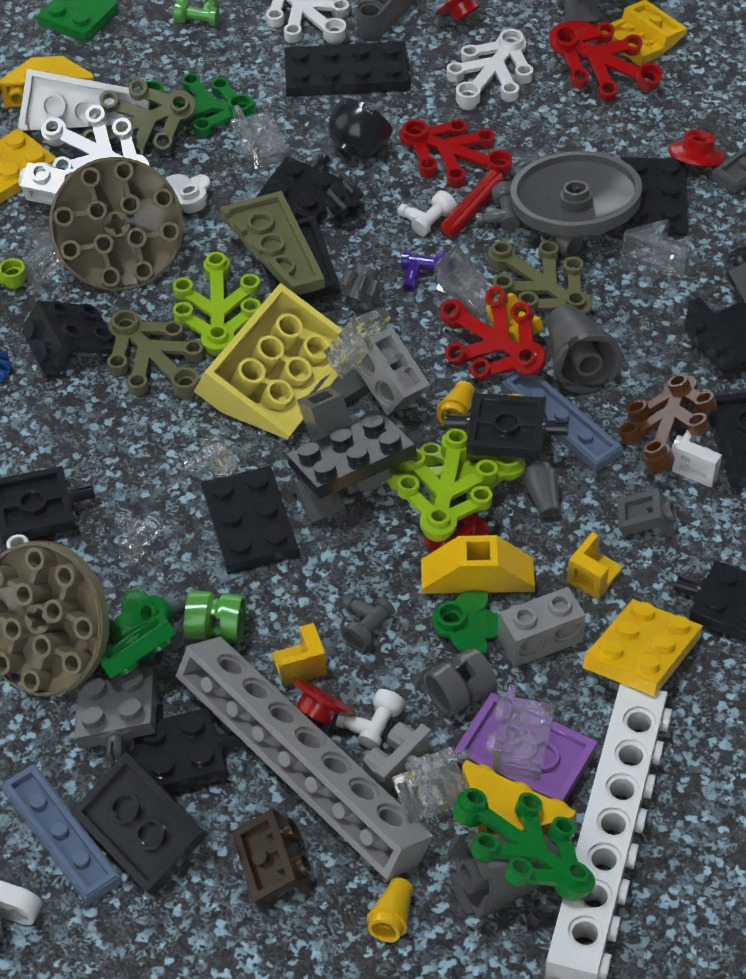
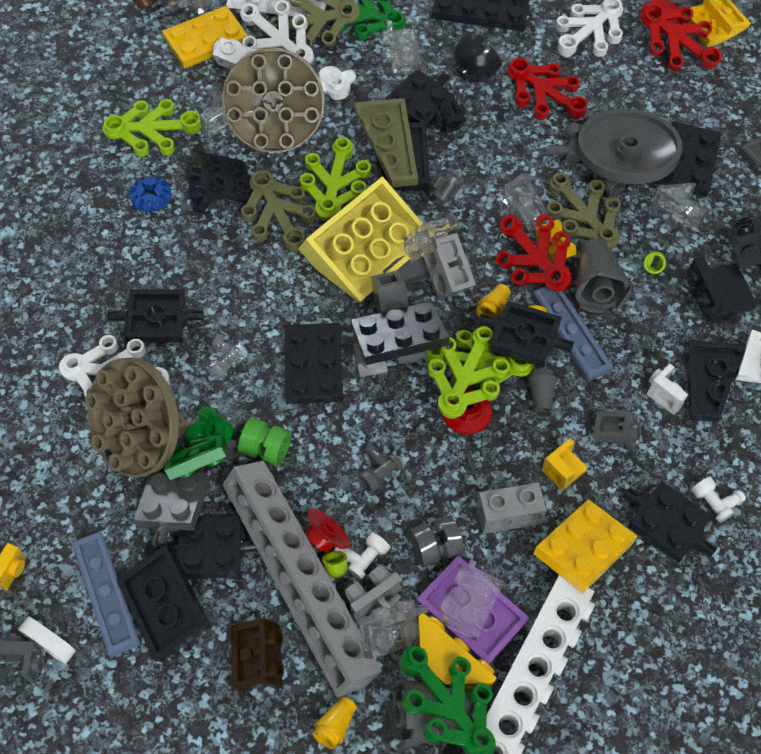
camera: 10 degrees right, 10 degrees up
clear piece [182,434,237,478] -> none
yellow panel [272,623,327,687] -> none
white piece [398,190,457,236] -> none
dark purple piece [401,250,451,292] -> none
yellow slope [421,535,535,594] -> none
green plate [432,591,499,655] -> none
red axle [441,170,504,238] -> none
reddish brown plant [618,374,718,472] -> none
red piece [668,130,725,166] -> none
none -> lime hinge [322,551,348,578]
none -> lime hinge [644,251,666,274]

